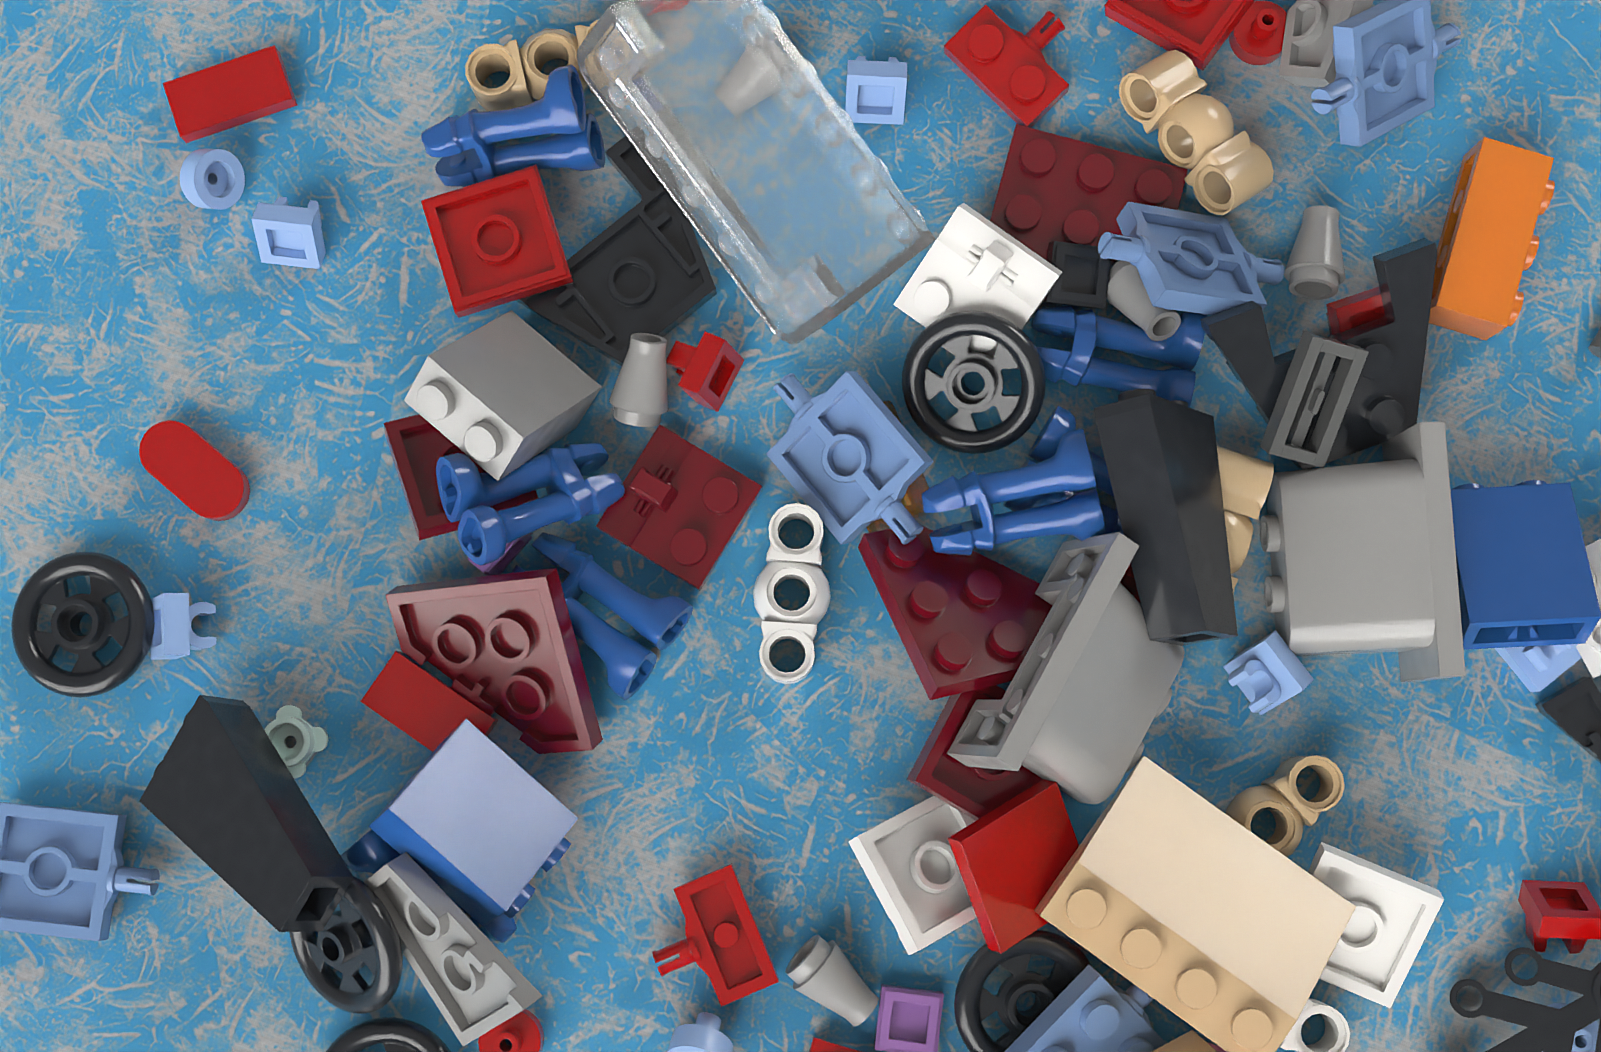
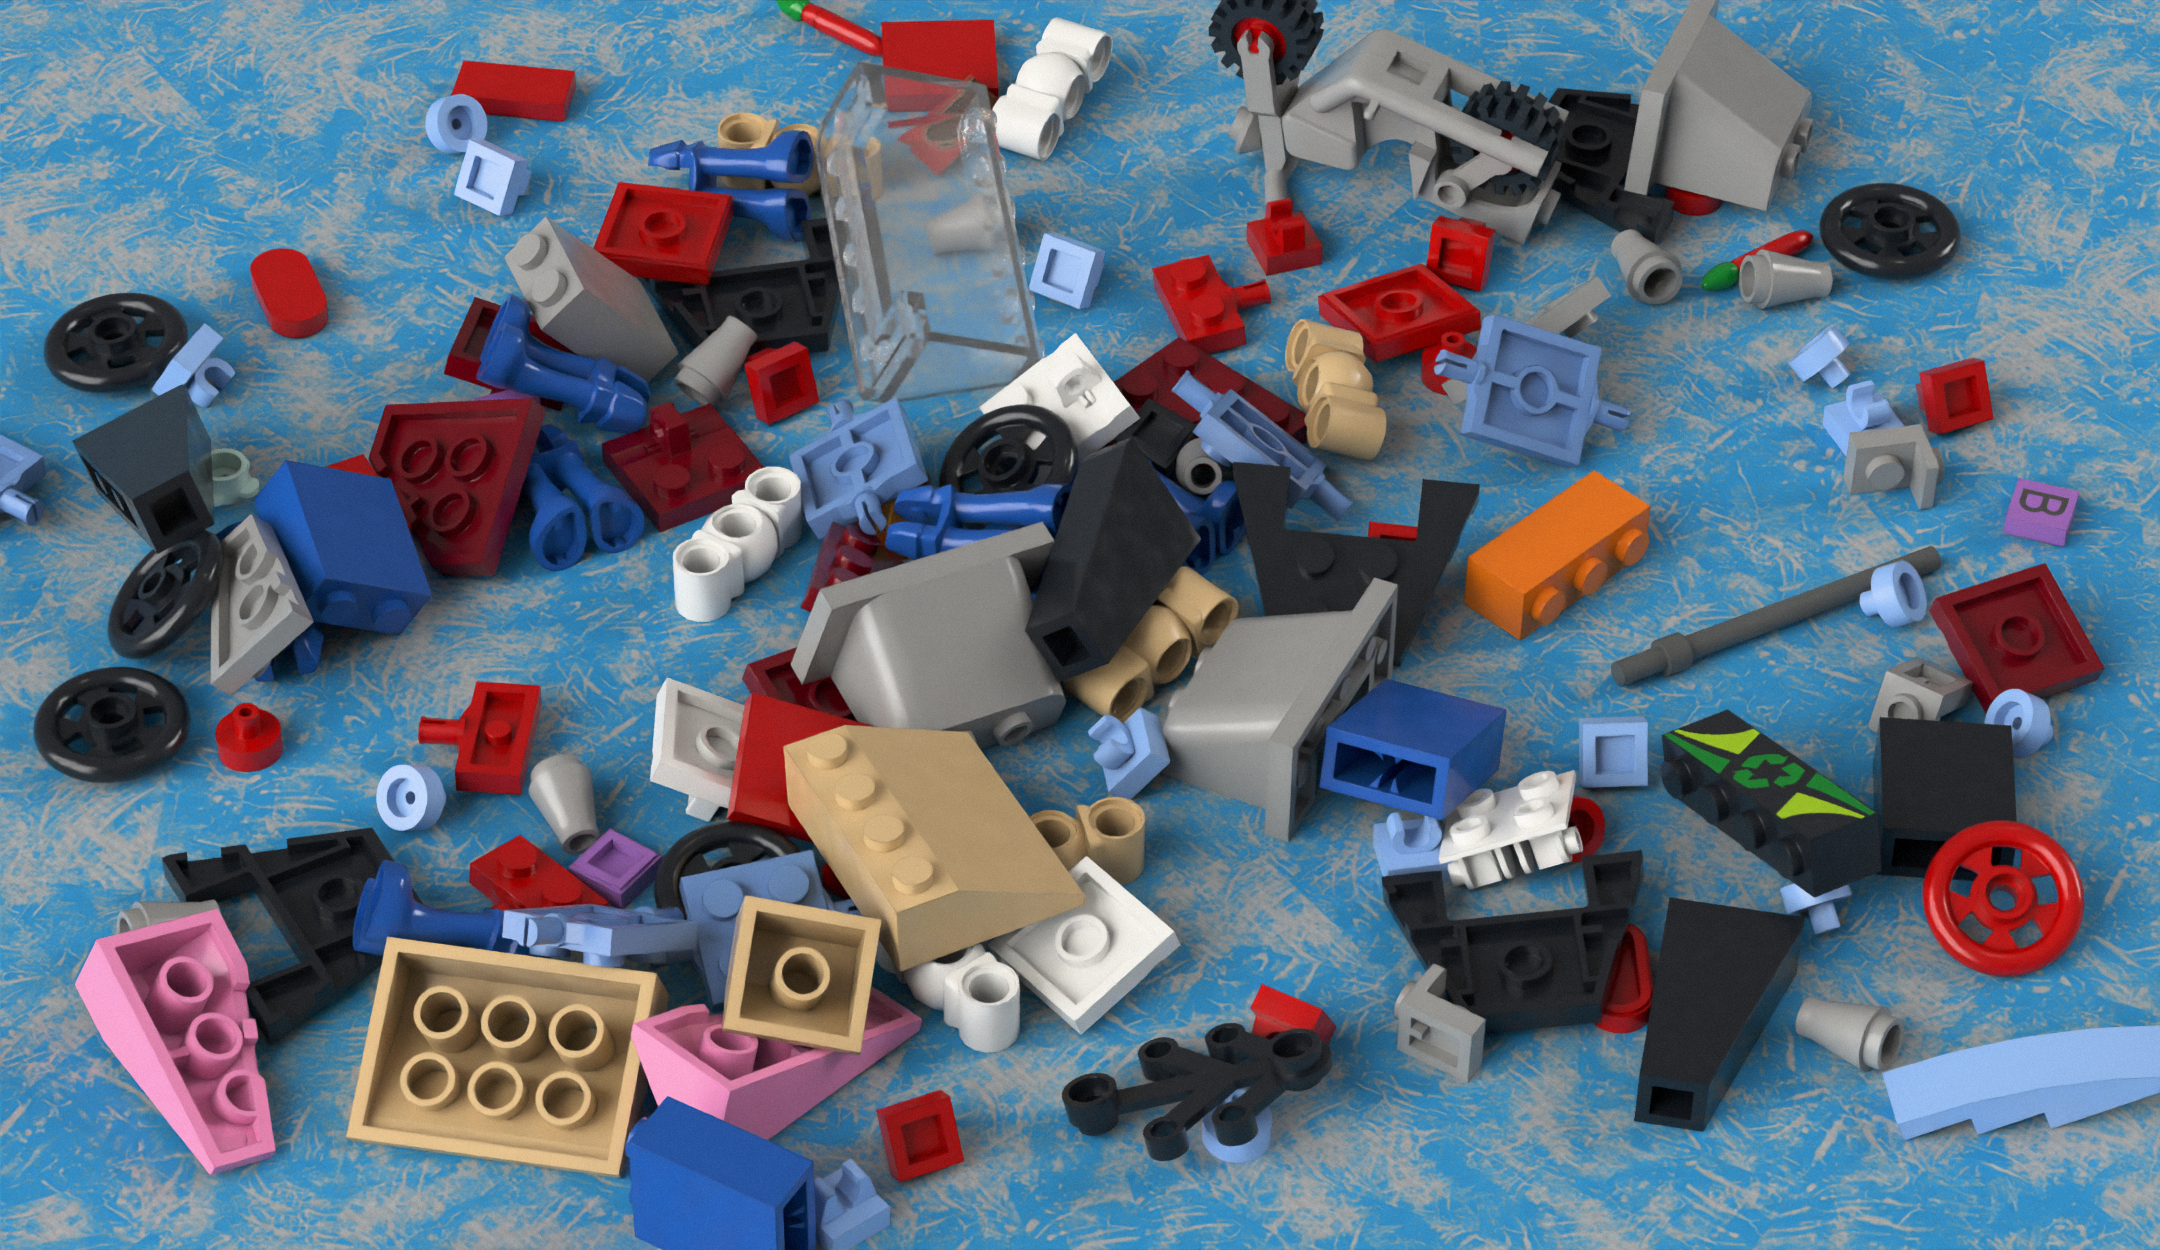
camera: 25 degrees right, 40 degrees down
dark grey tile [1260,330,1369,468] -> none
light grey cone [1284,206,1346,300] -> none

